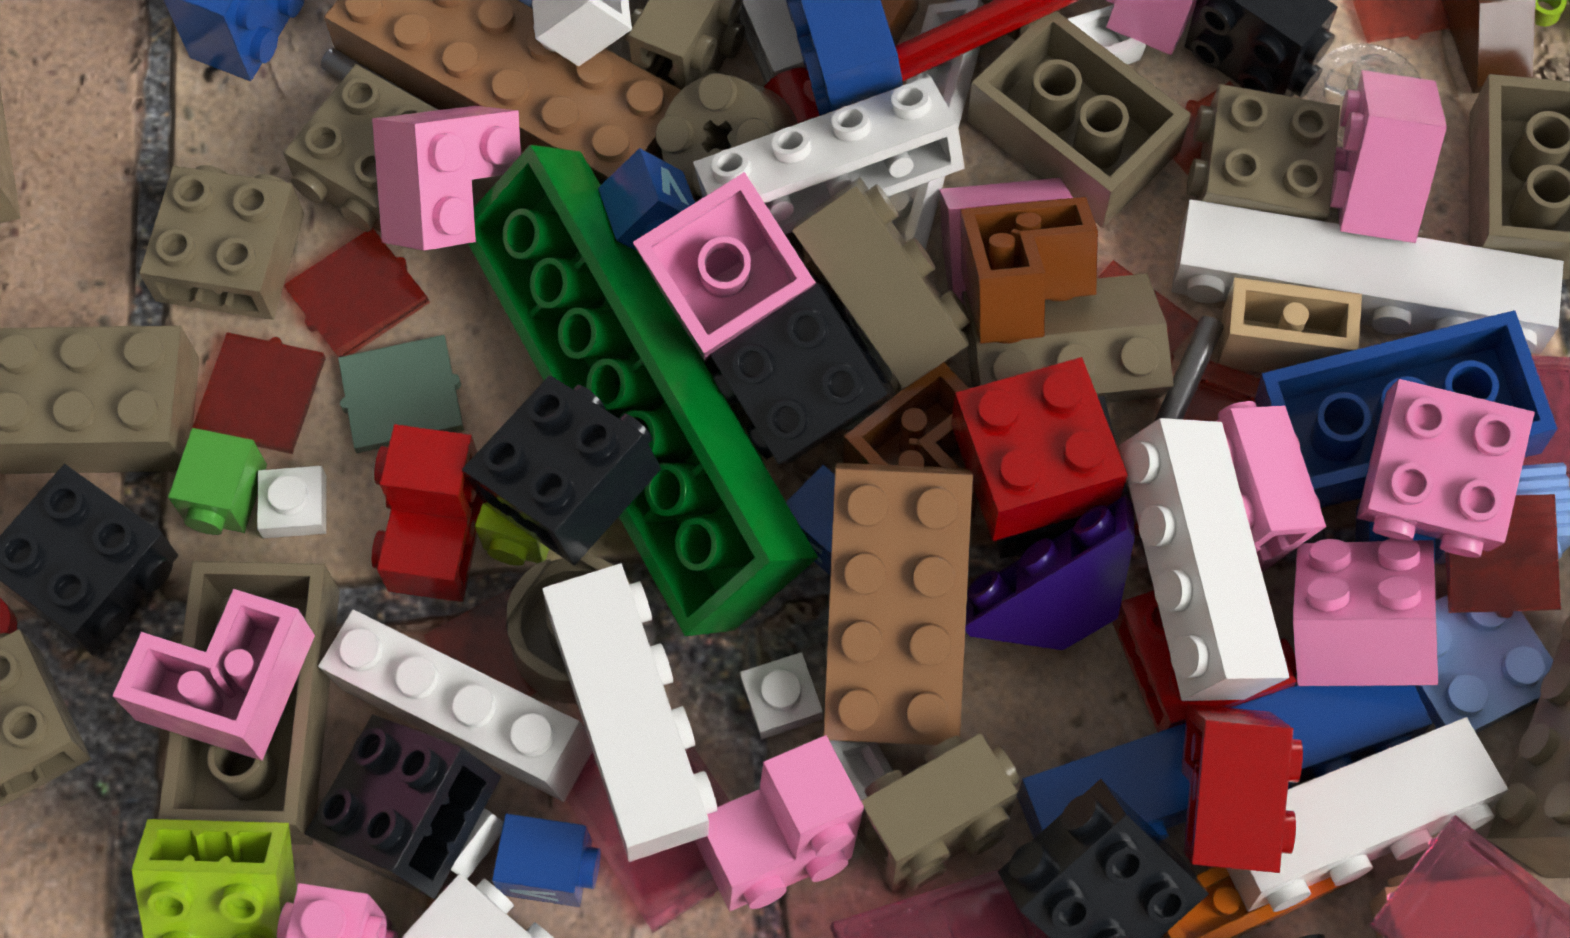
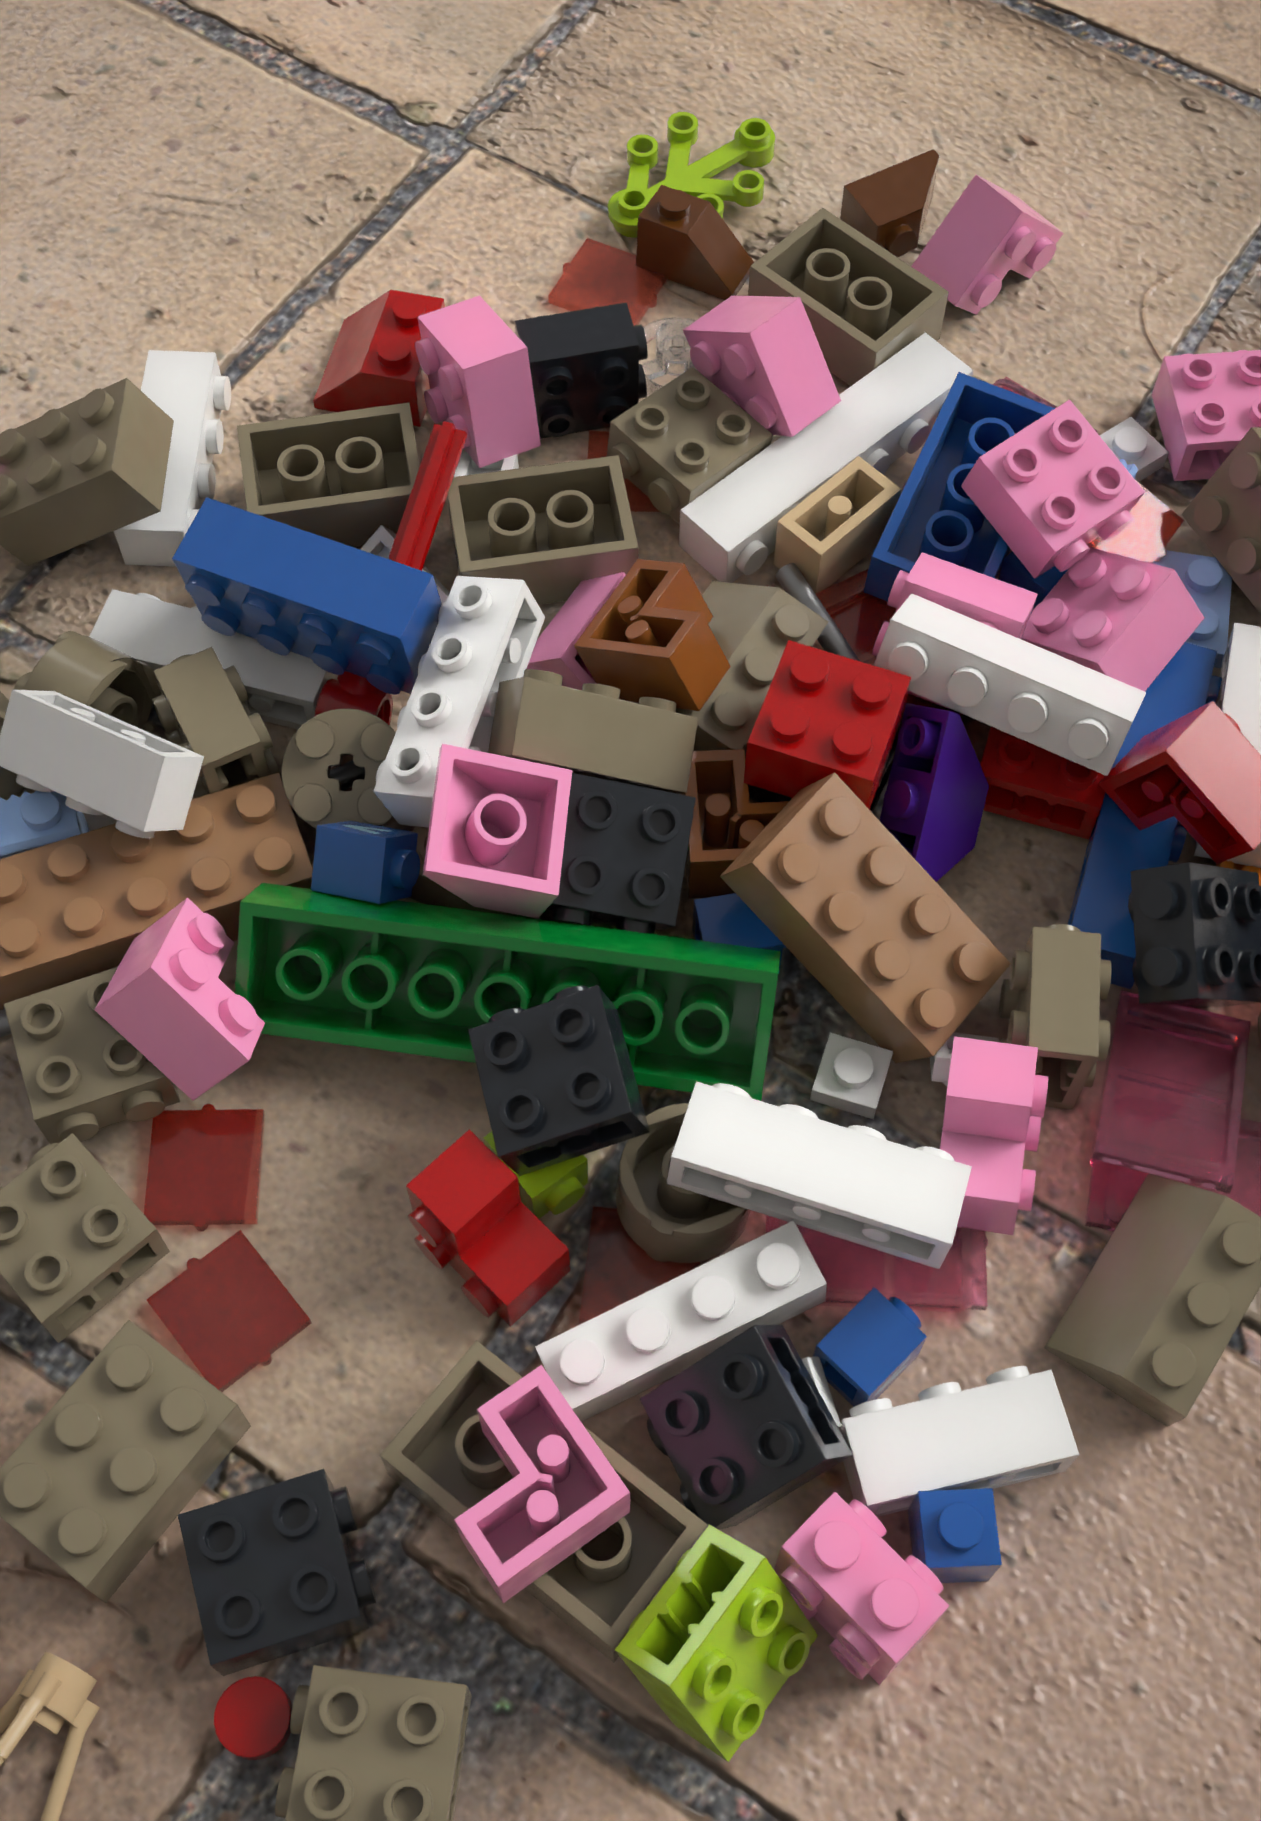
camera: 55 degrees left, 5 degrees down
bright green brick [168,428,267,535] -> none
white plate [257,466,326,538] -> none
sand green piece [338,335,464,453] -> none

